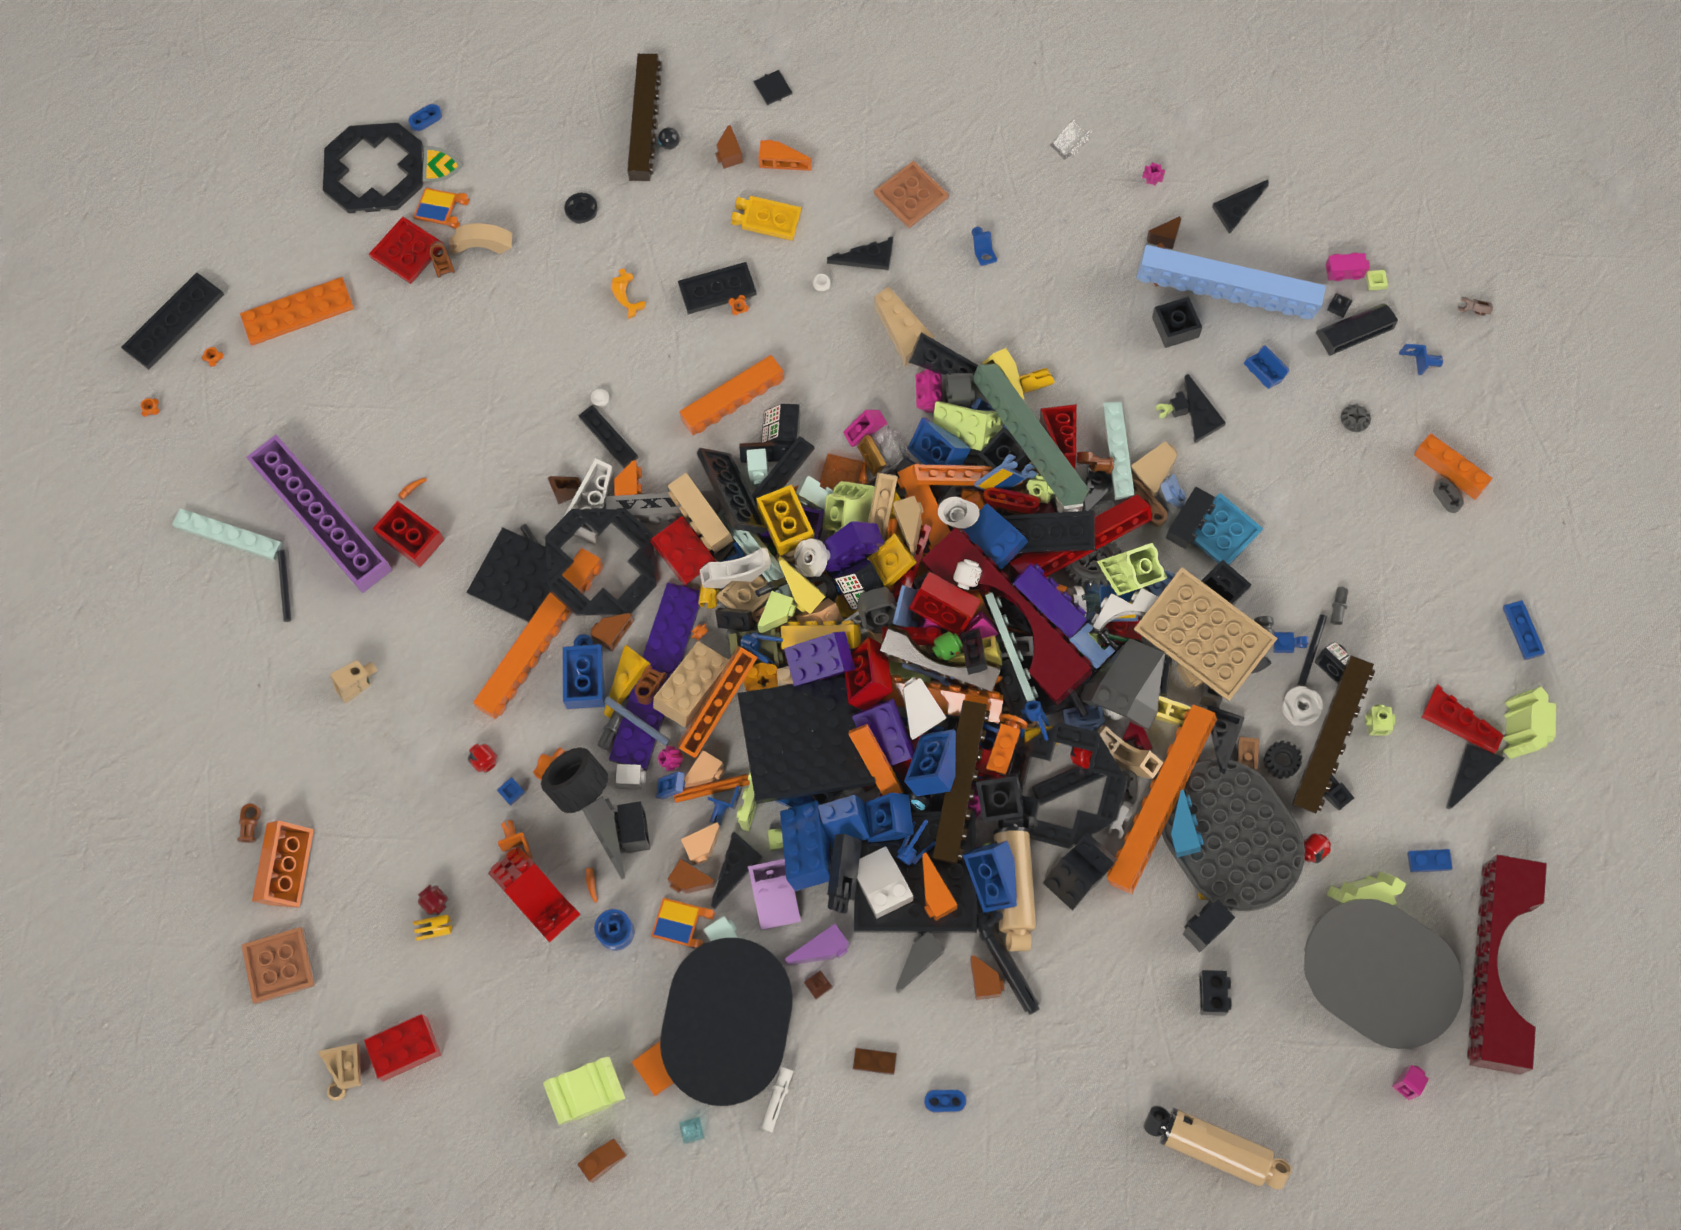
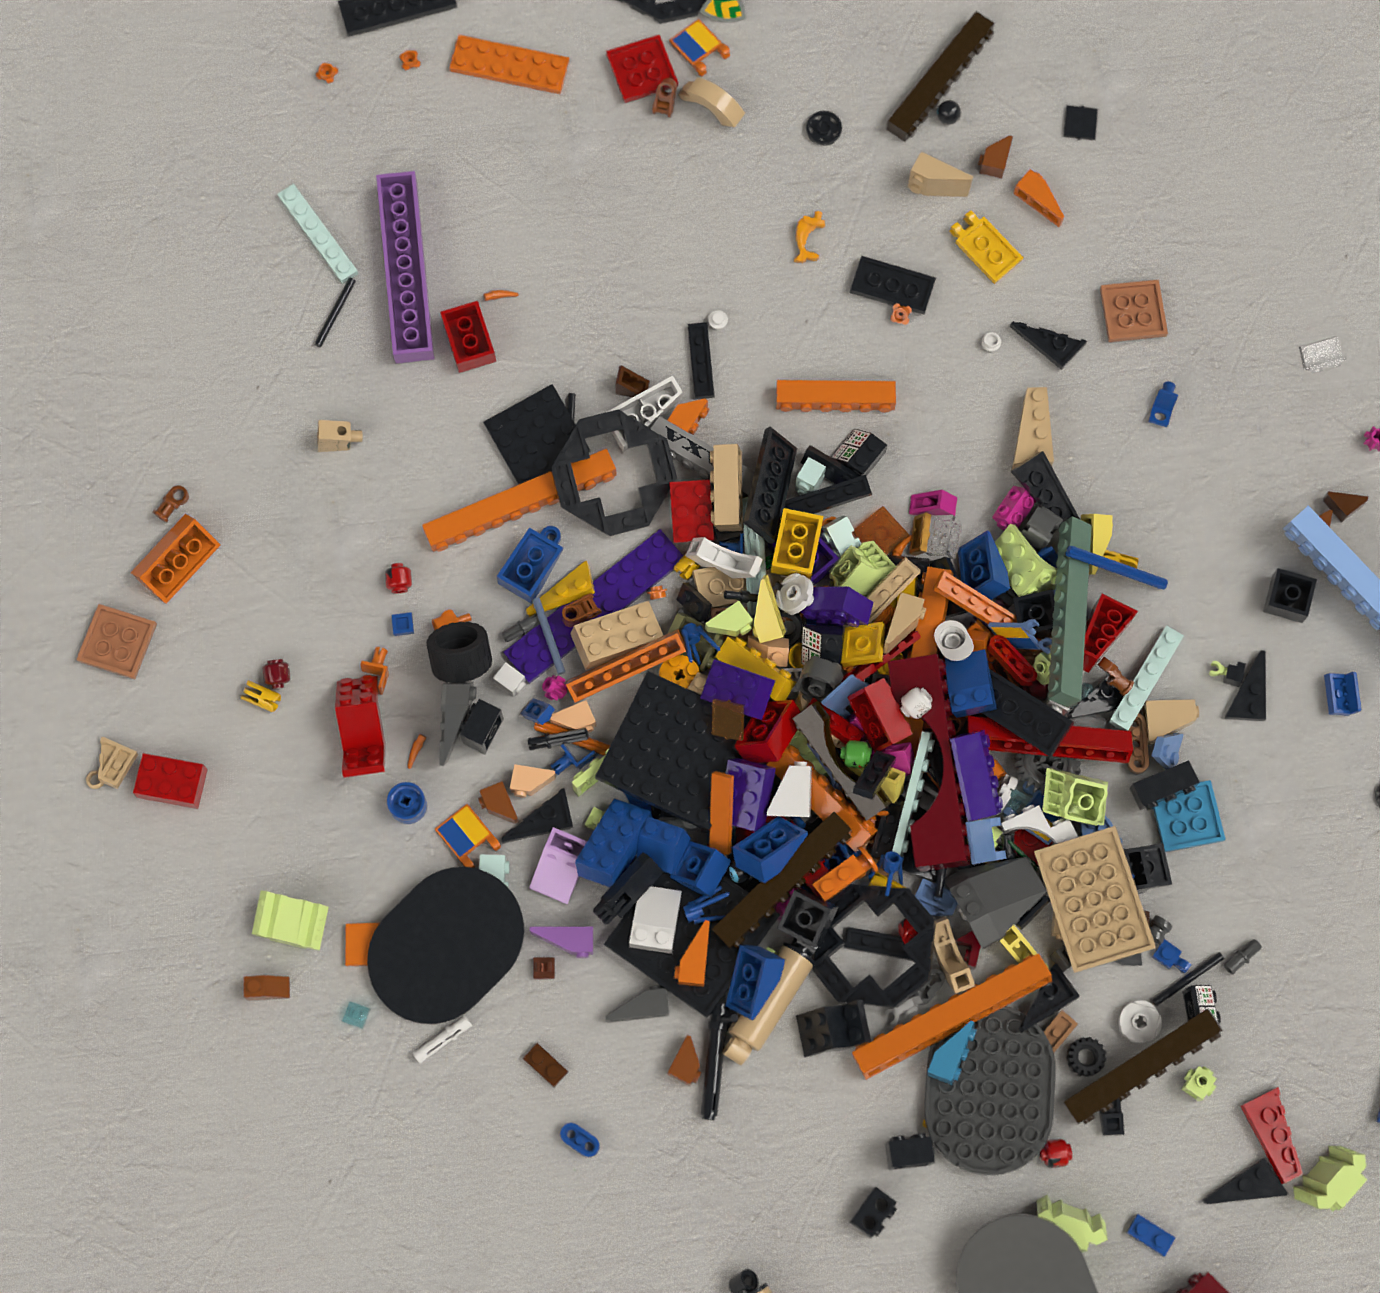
camera: 30 degrees right, 5 degrees up
dark orange slope [591,613,634,651] -> none
none -> black axle [528,728,589,751]
none -> clear orange piece [712,699,744,741]
none -> tan slope [907,152,973,197]
none -> blue axle [1066,546,1168,590]

